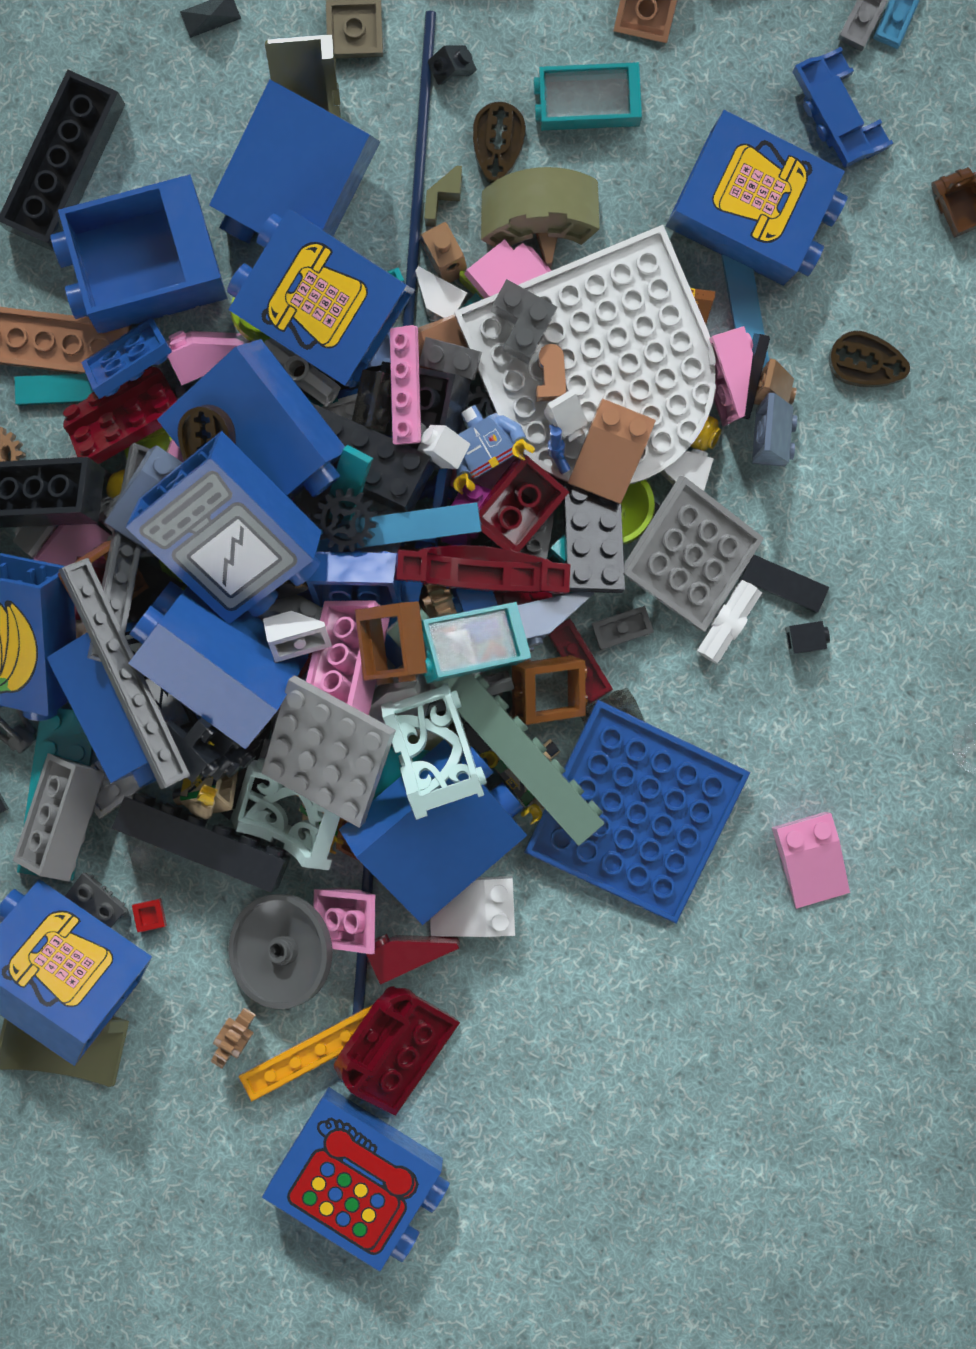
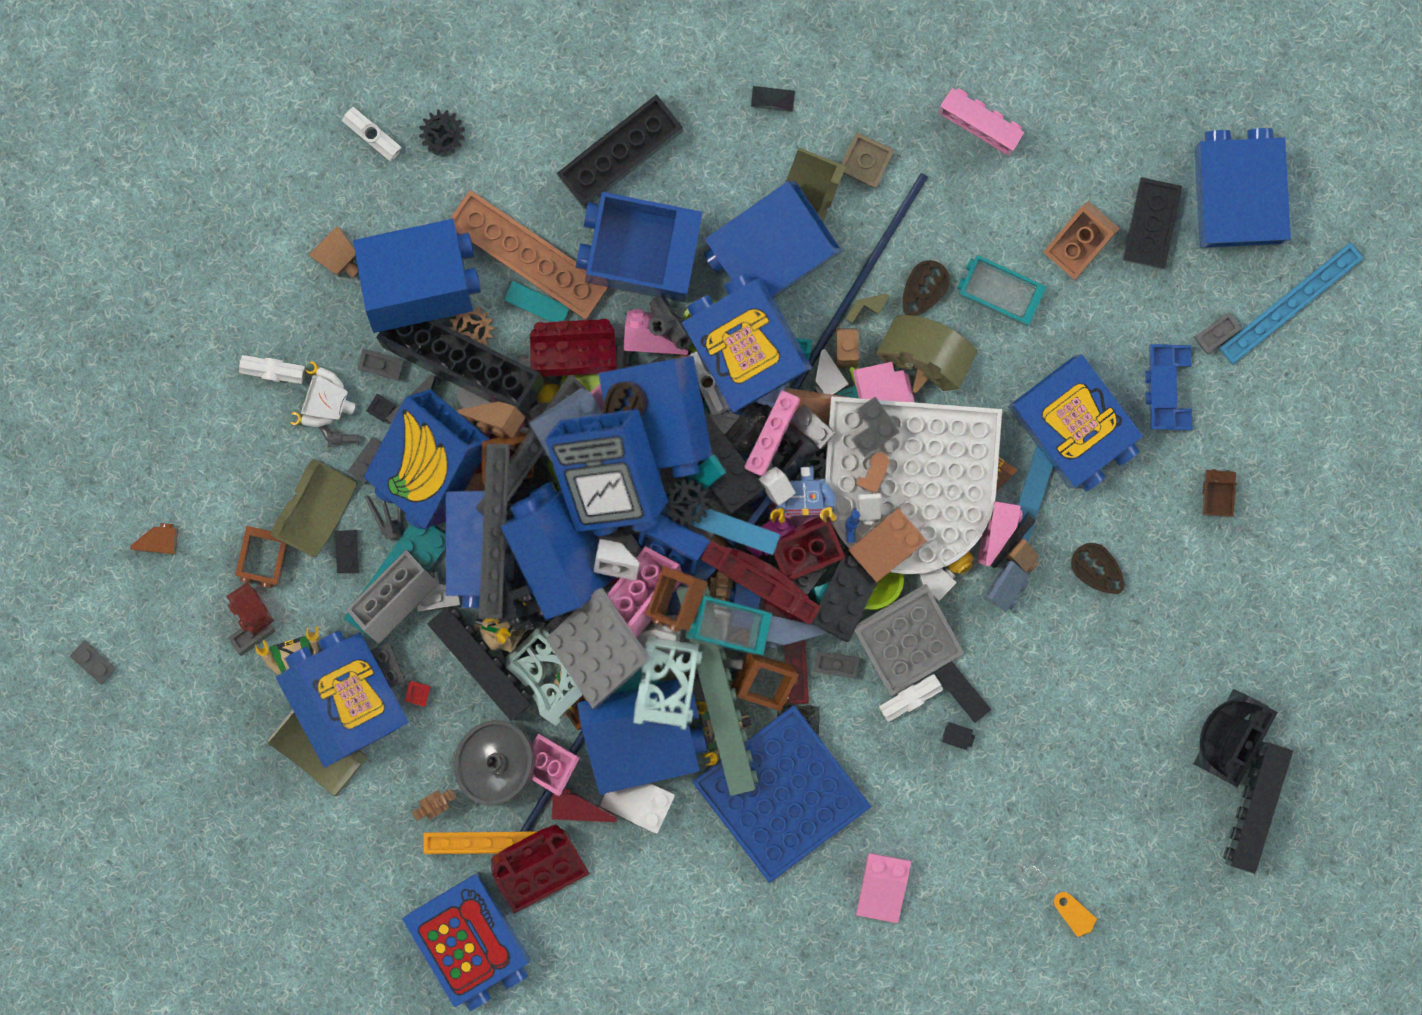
camera: 25 degrees right, 0 degrees up
blue plate [81,317,172,399] -> none
black bracket [428,45,477,85] -> none
none -> medium nougat slope [457,401,525,439]
none -> dark grey piece [649,295,692,350]

